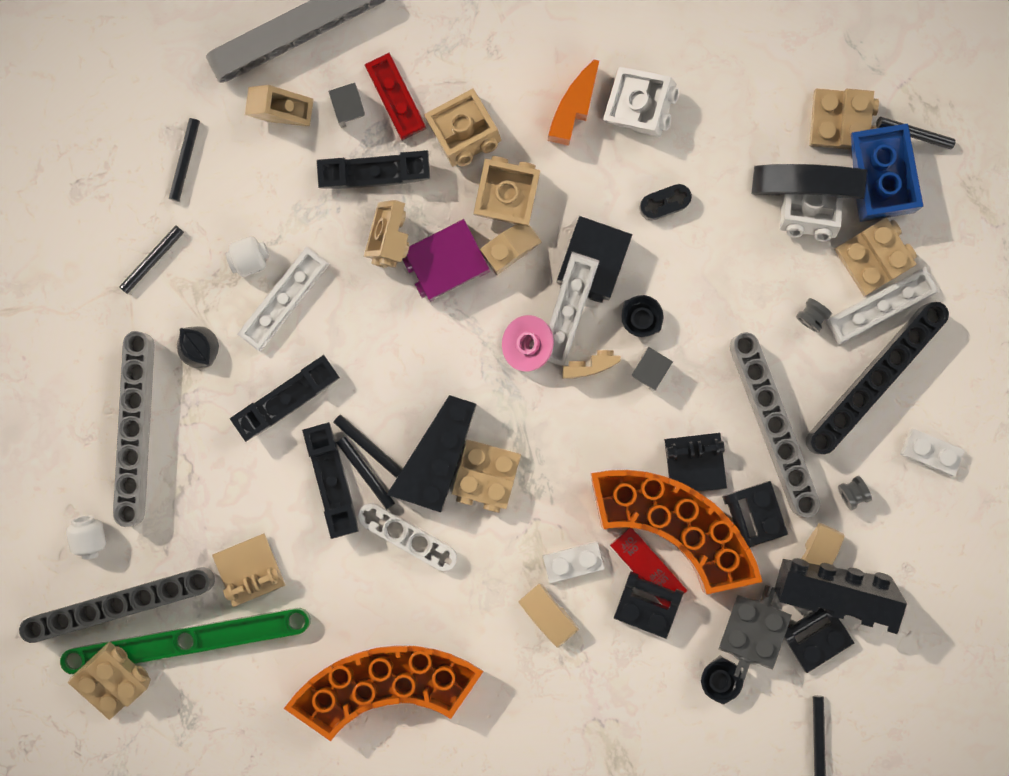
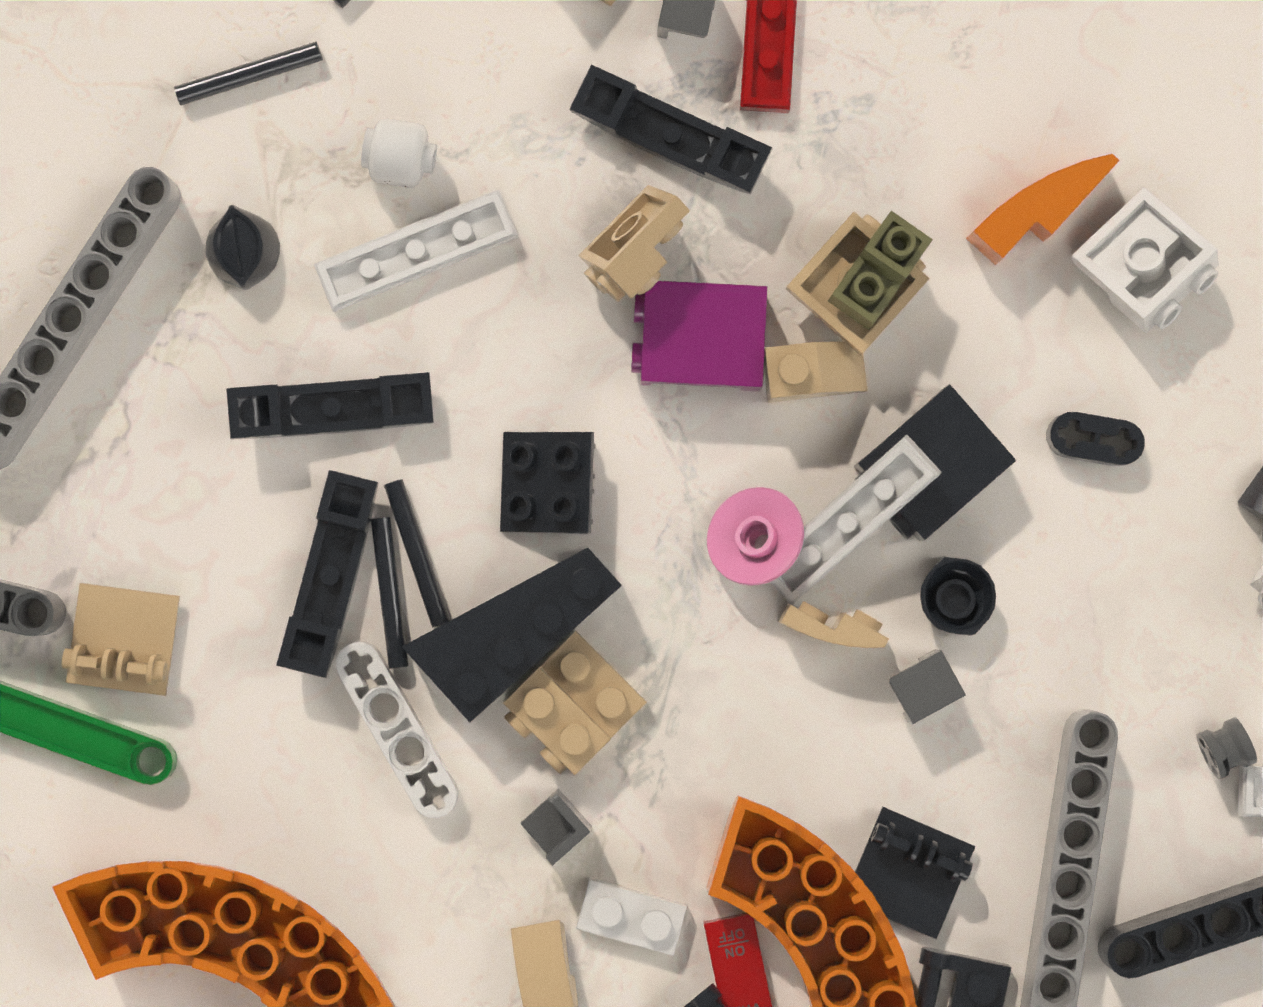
camera: 30 degrees right, 0 degrees up
tan plate [424,88,502,167] -> none
none -> black hinge [500,432,596,534]
none -> dark grey panel [520,788,592,866]
none -> olive slope [828,211,933,330]

